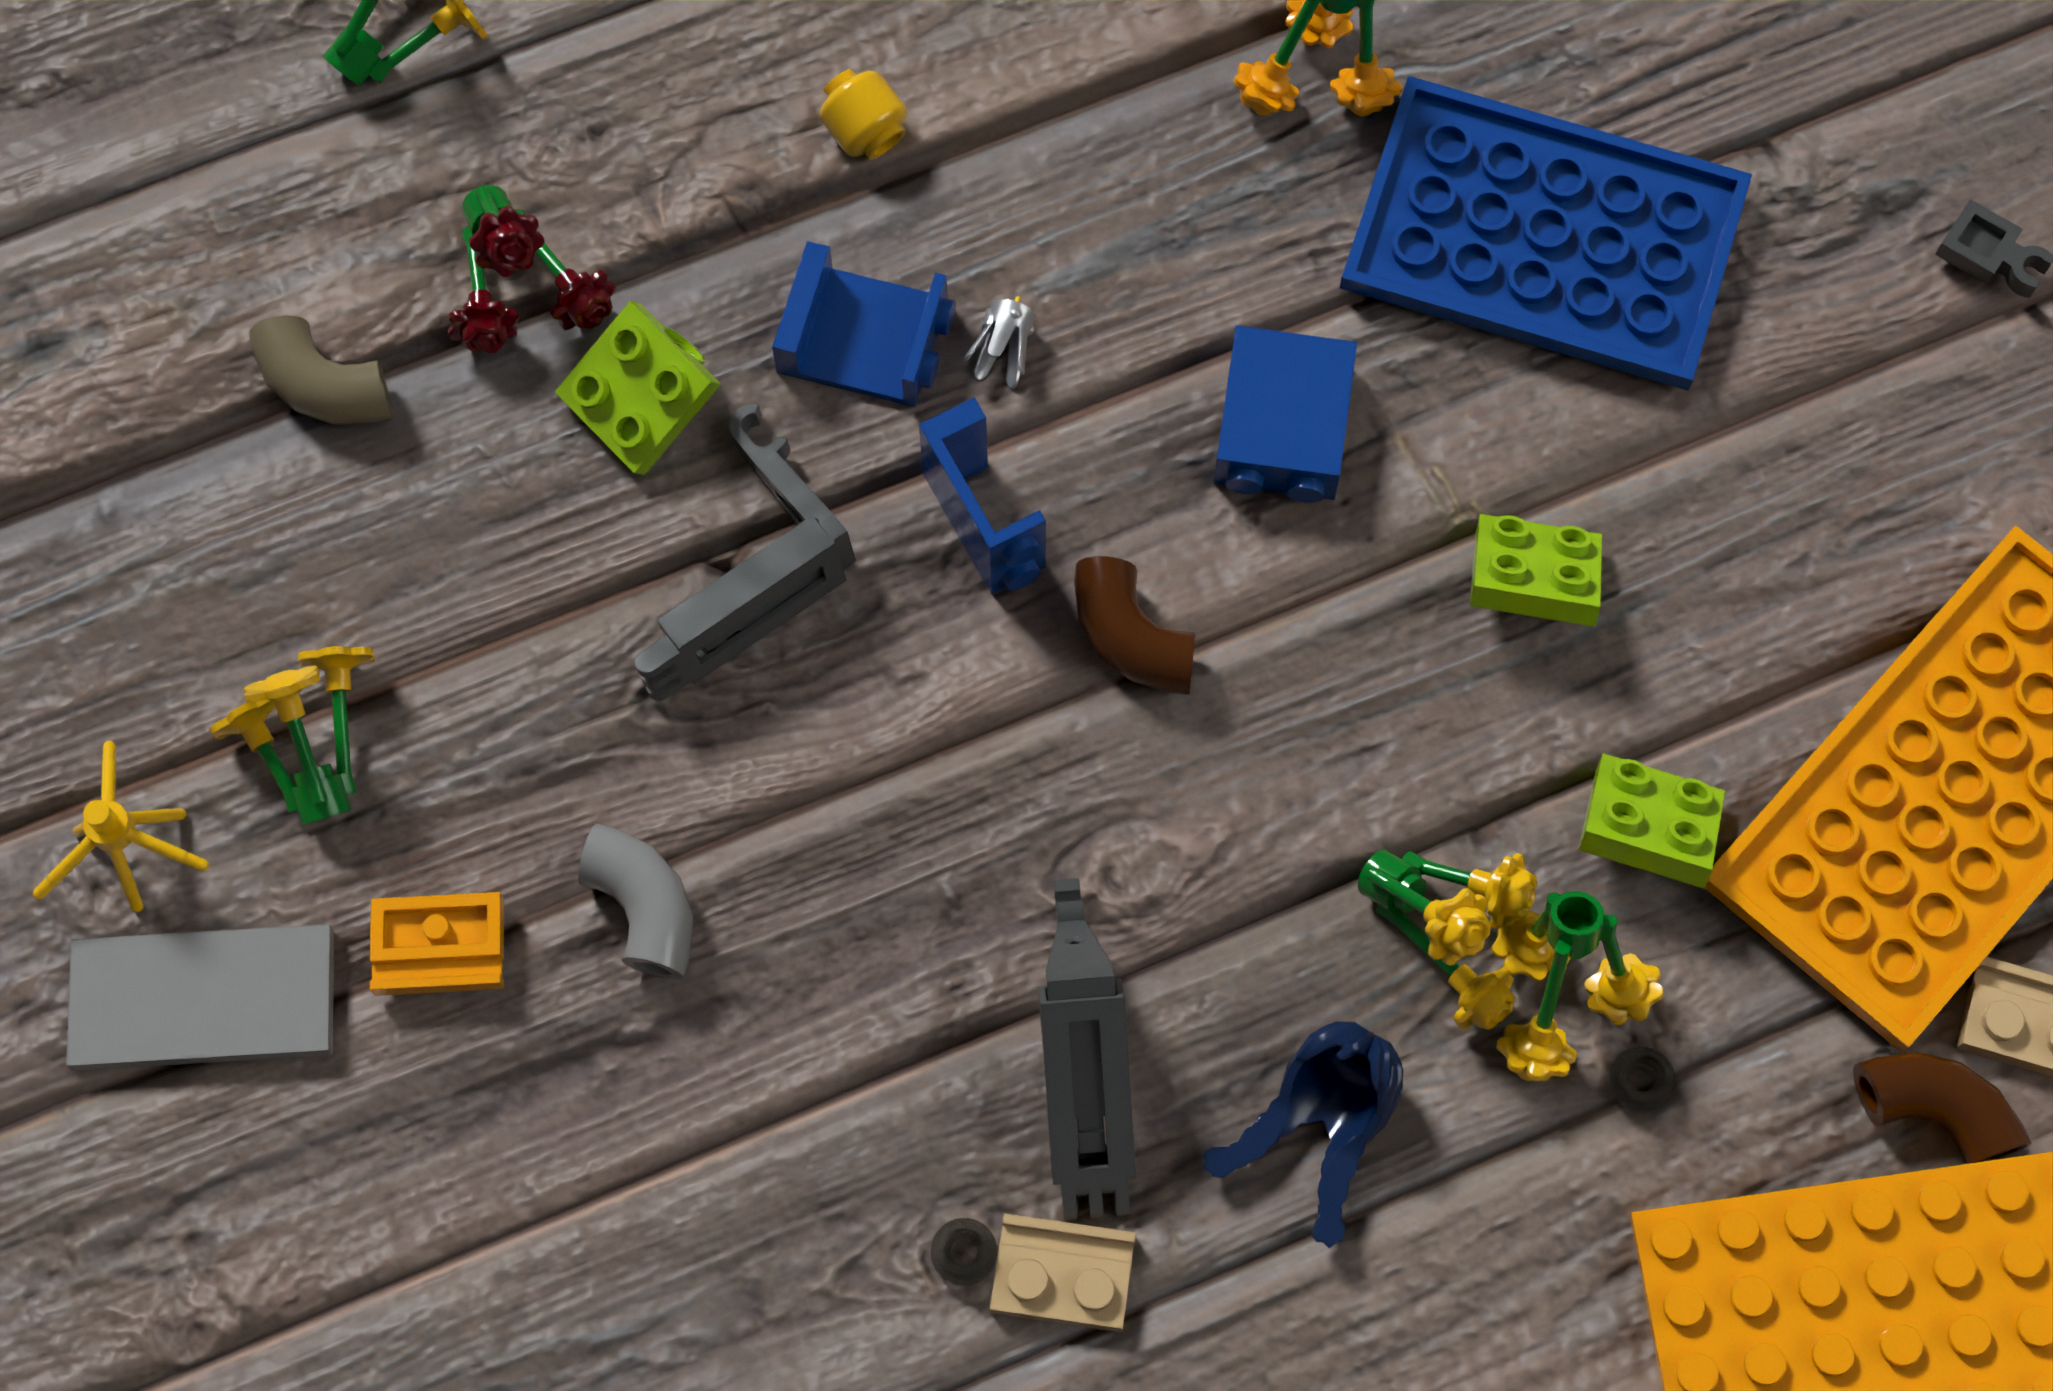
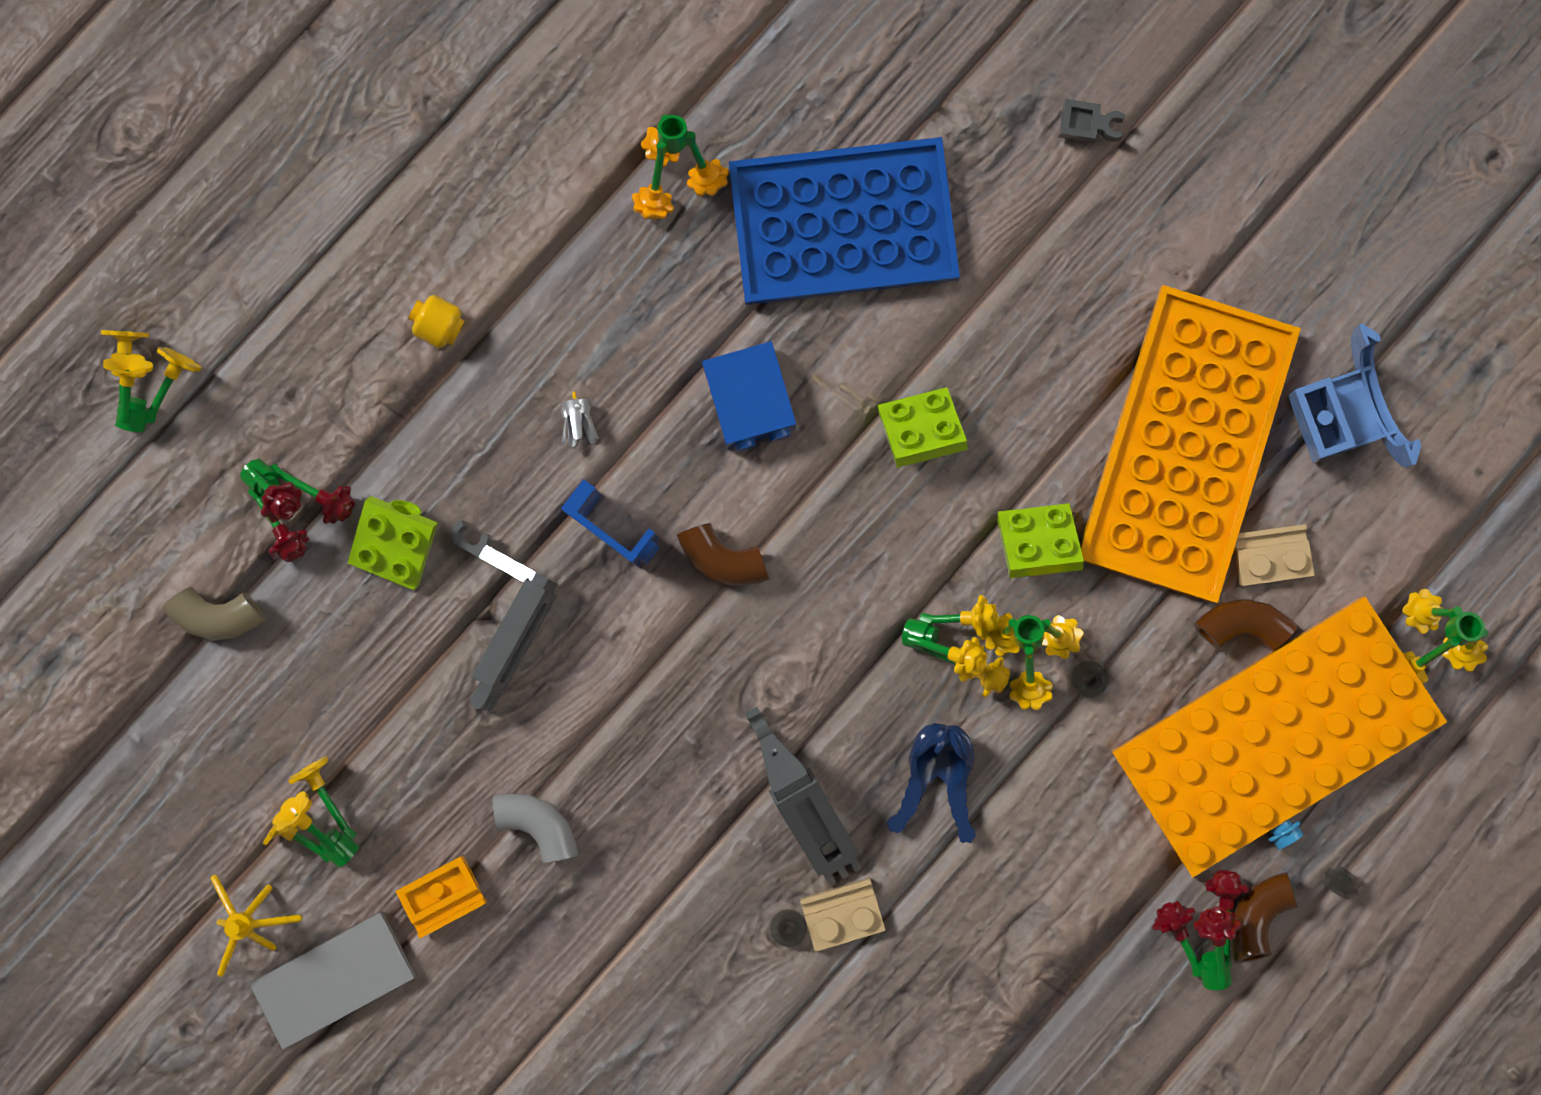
camera: 25 degrees left, 15 degrees up
blue panel [772,241,956,407] -> none

